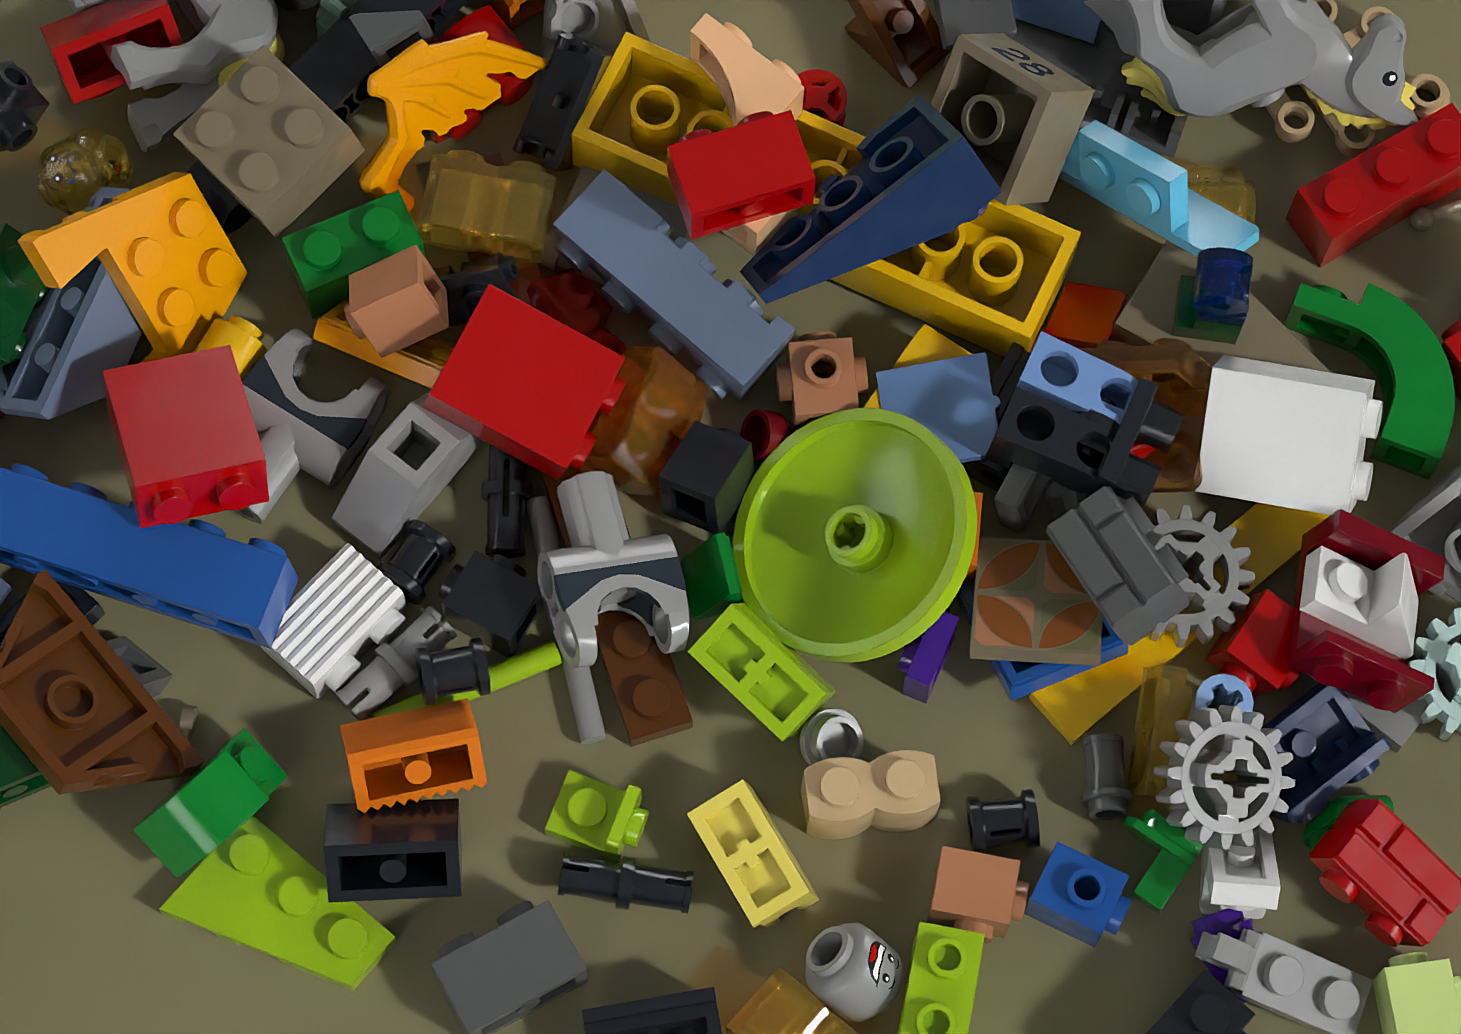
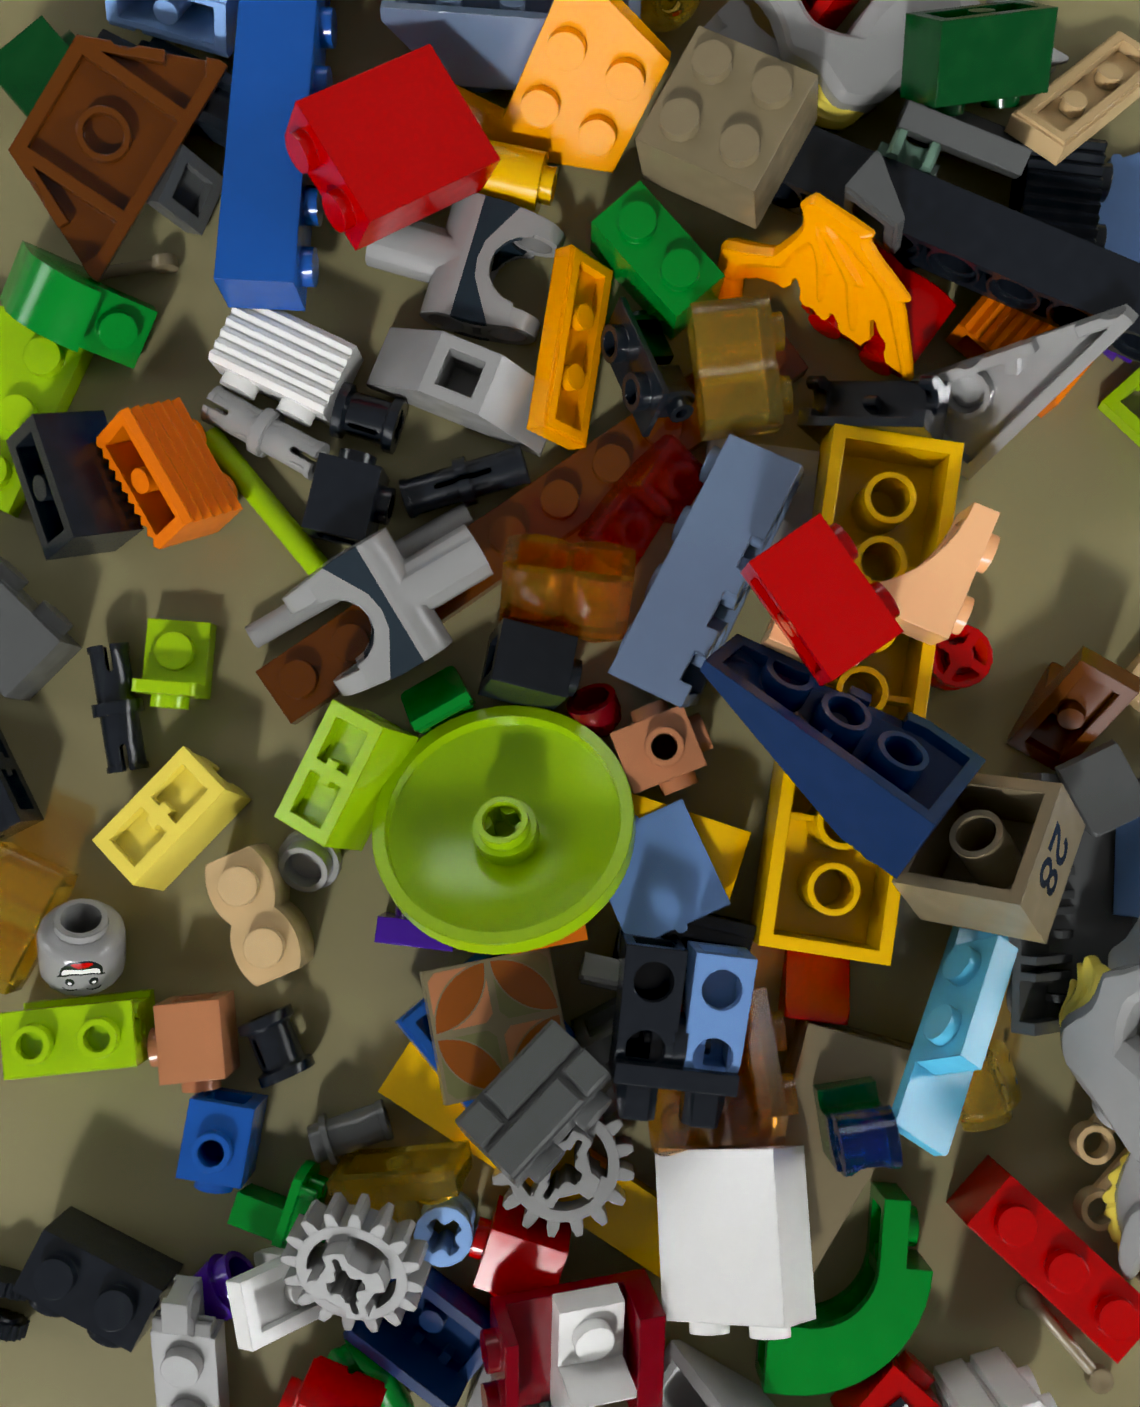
camera: 75 degrees right, 15 degrees up
nougat brick [344,245,449,358] -> none
black bush [415,637,491,705] -> none
red brick [422,283,627,481] -> none

